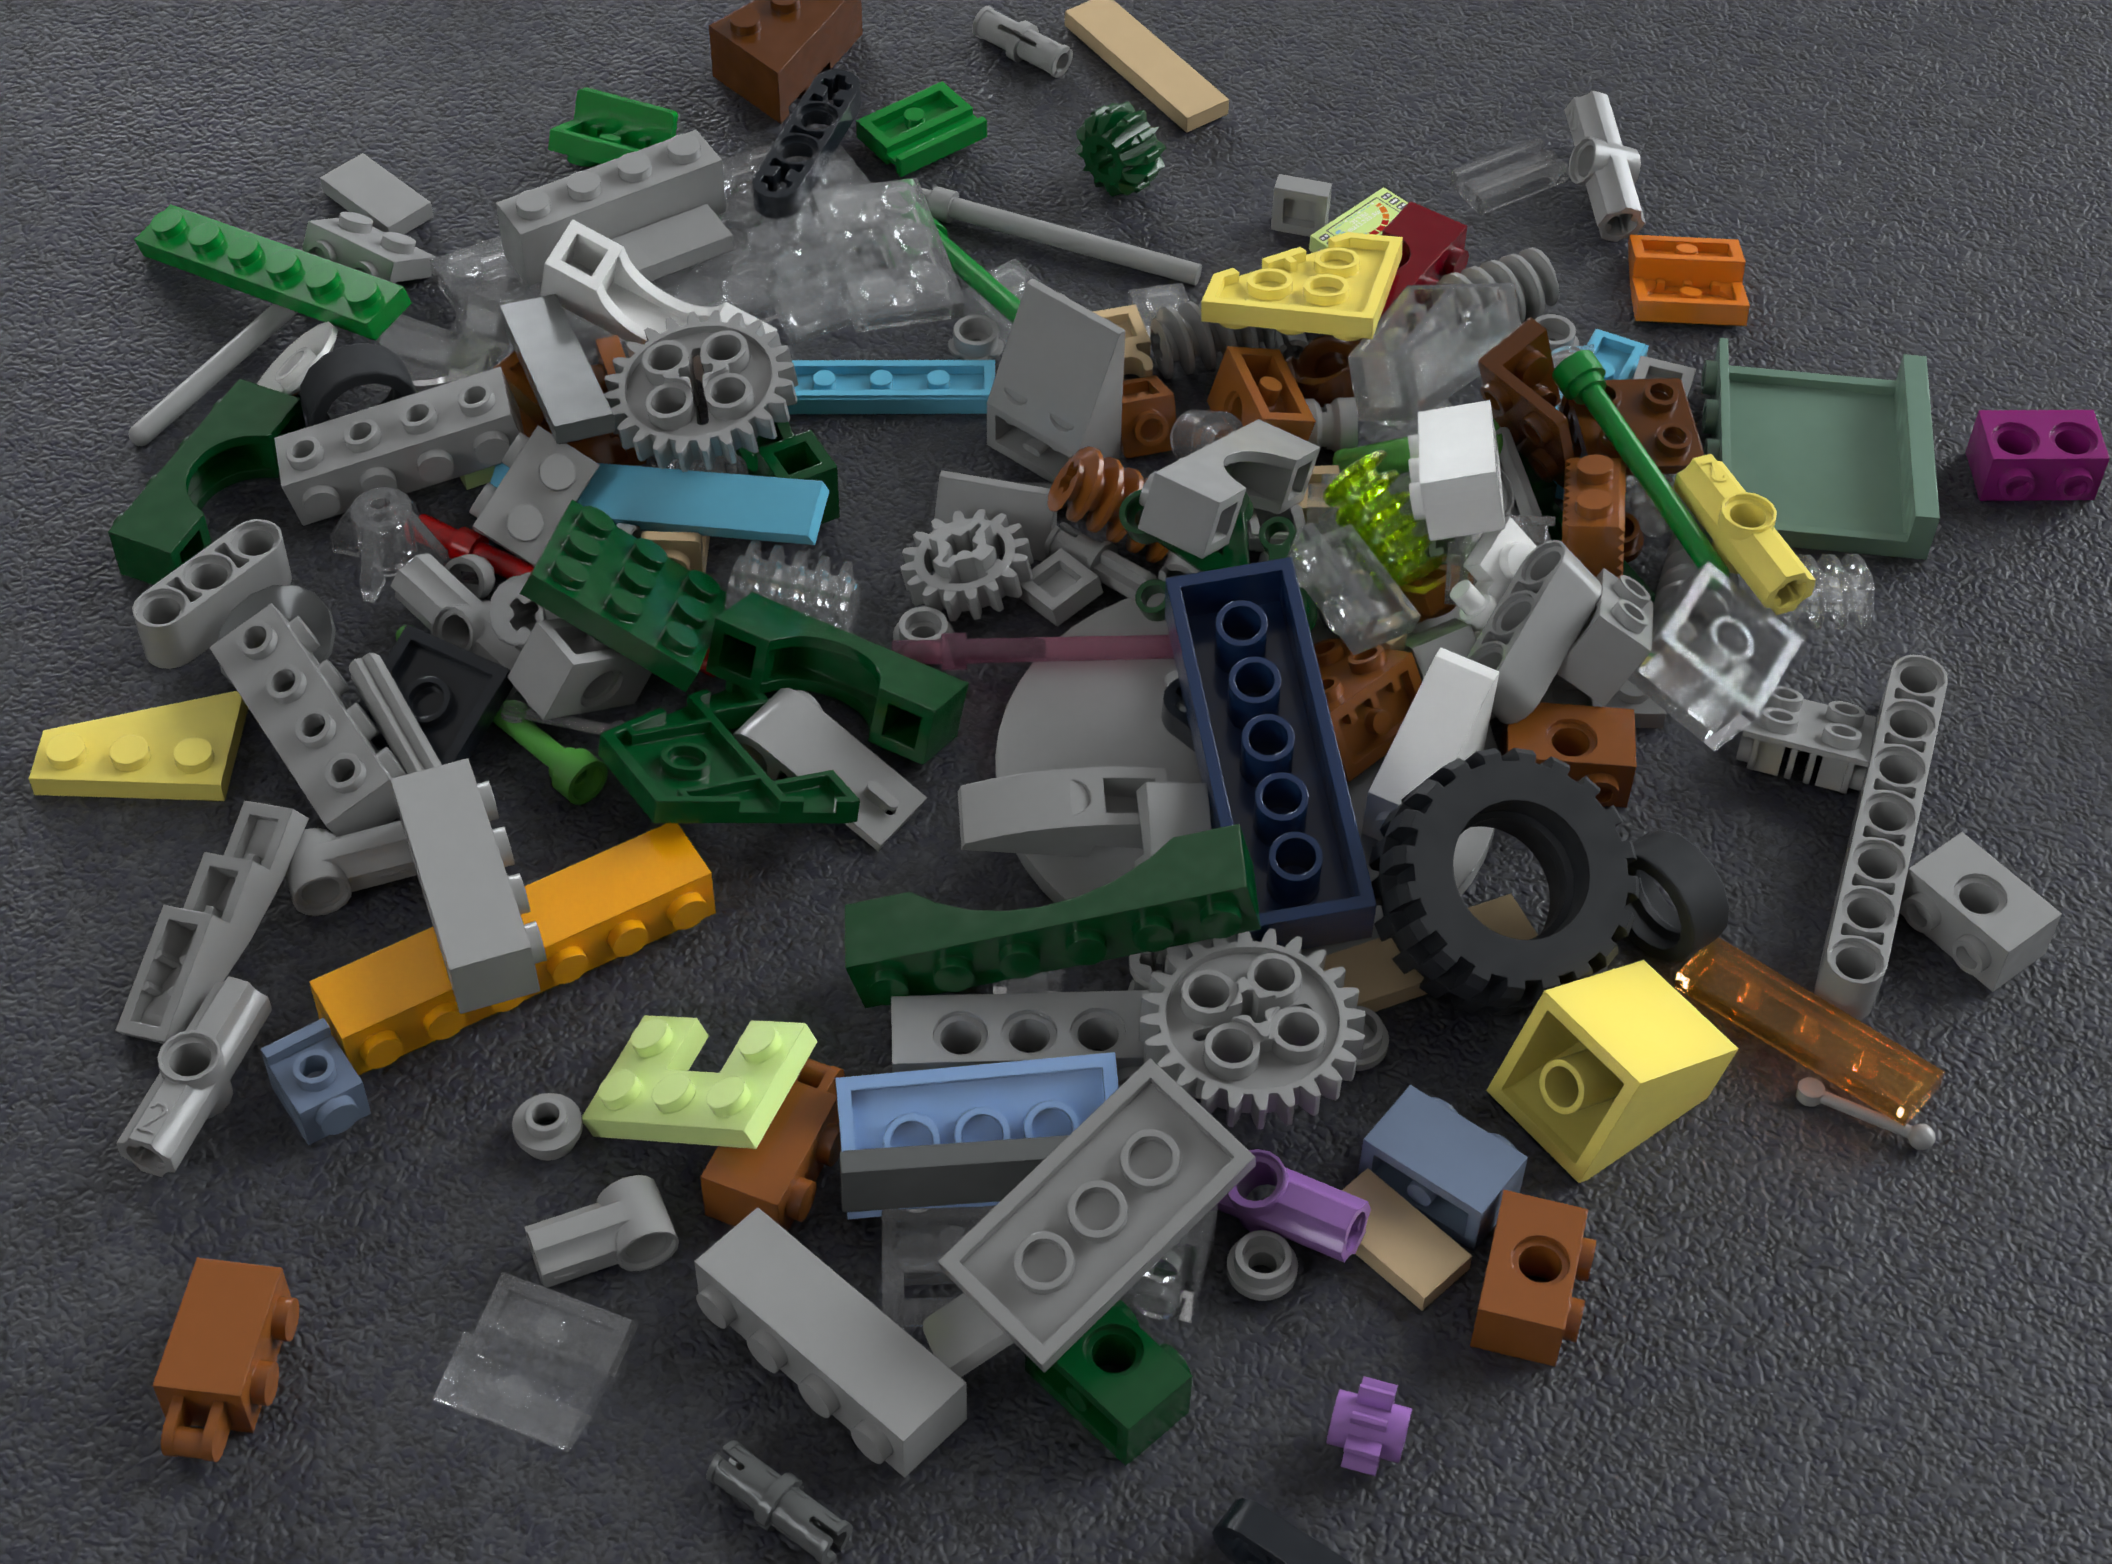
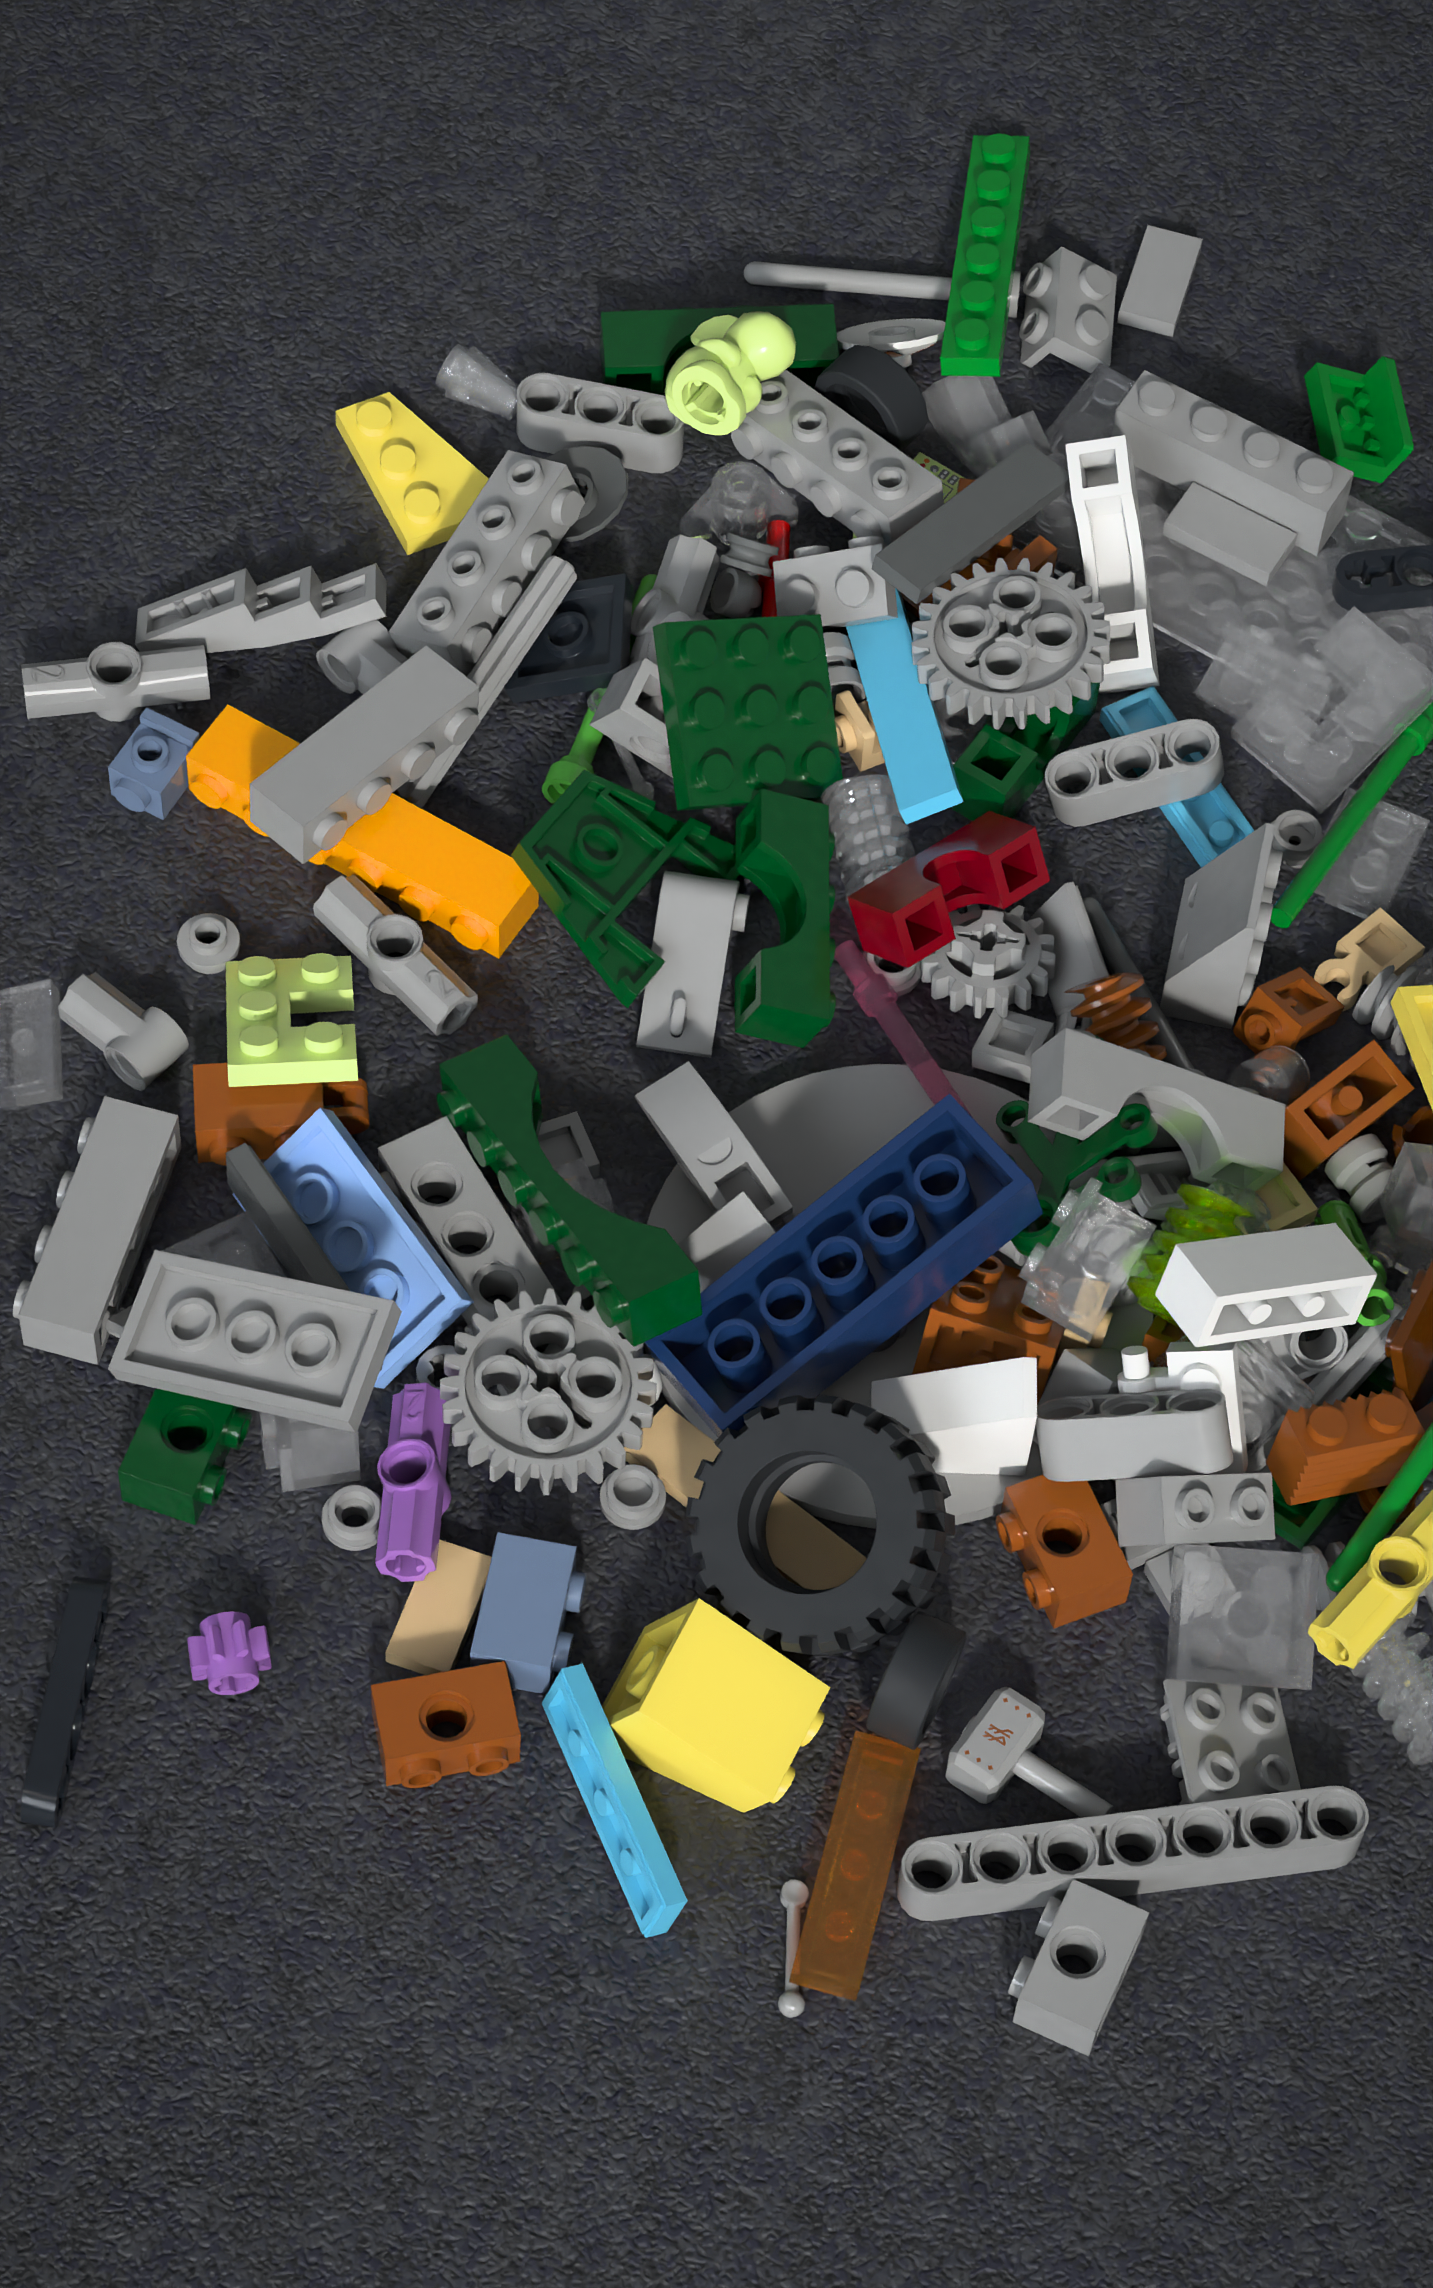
camera: 60 degrees right, 10 degrees up
none -> light grey piece [313,875,478,1036]
none -> clear cone [435,344,519,421]
none -> medium azure tile [541,1663,688,1938]
none -> yellowish green animal [665,311,796,435]
none -> dark grey bush [719,532,779,577]
none -> dark red arch [847,811,1050,968]
none -> light grey piece [945,1687,1113,1818]
none -> light grey beam [1045,719,1224,827]

